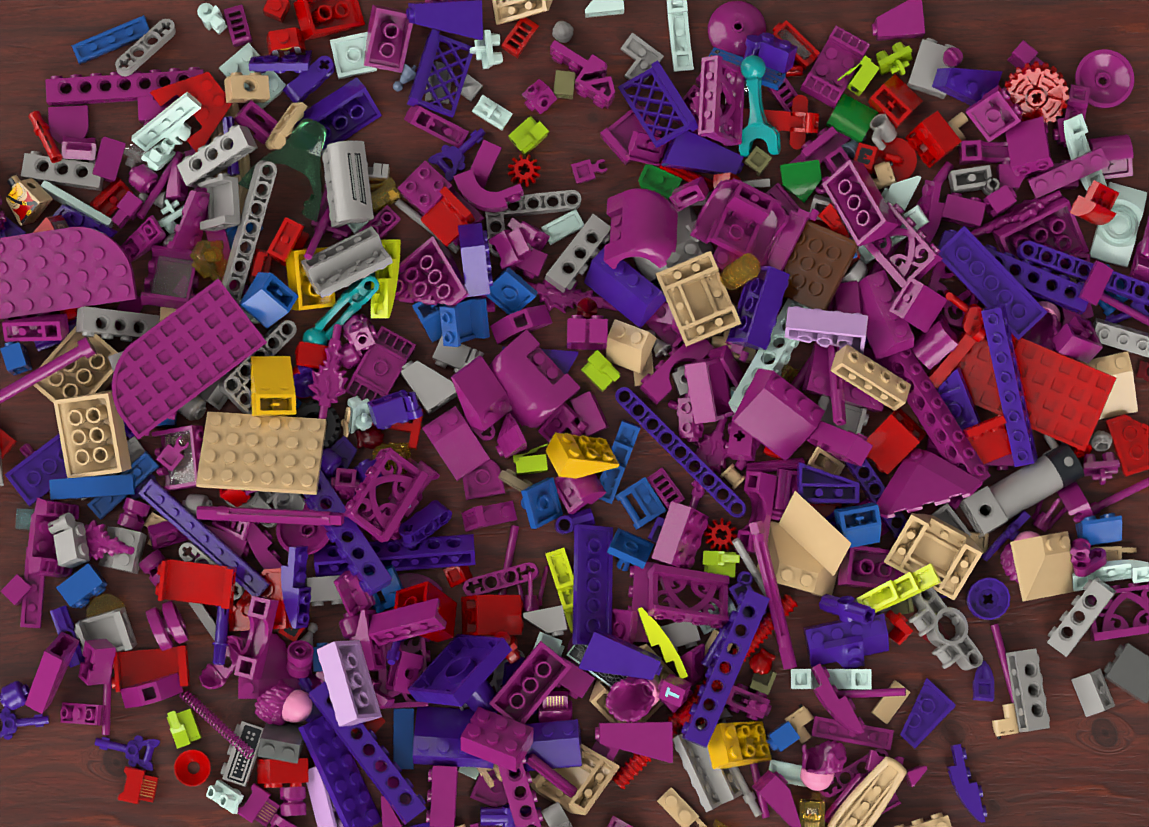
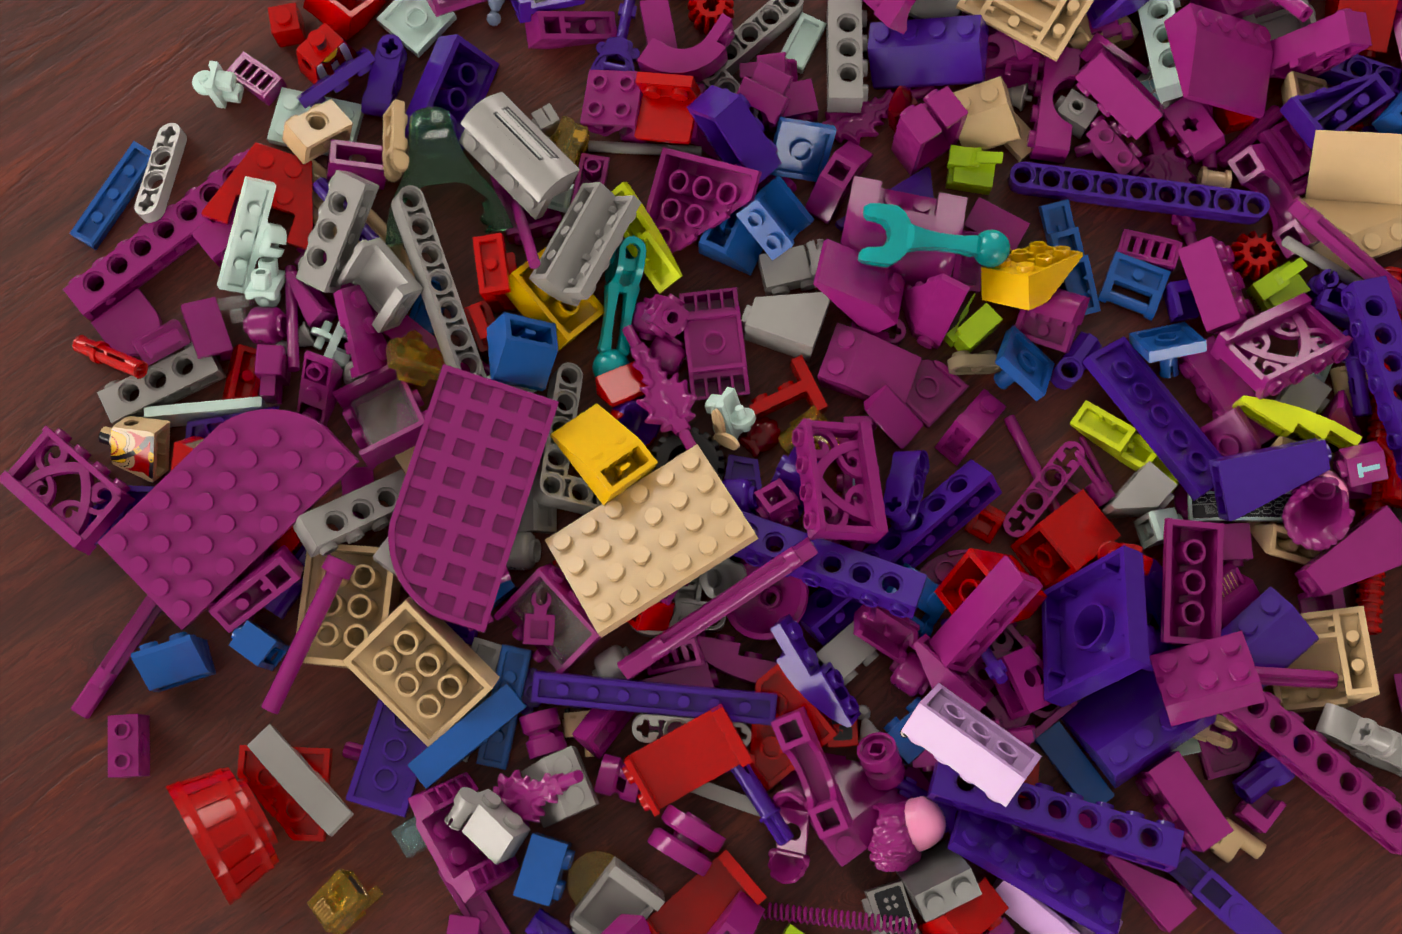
camera: 30 degrees left, 5 degrees down
dark purple hinge [367,390,423,429] -> none
none -> teal piece [858,203,1010,267]
none -> magenta slope [864,384,923,449]

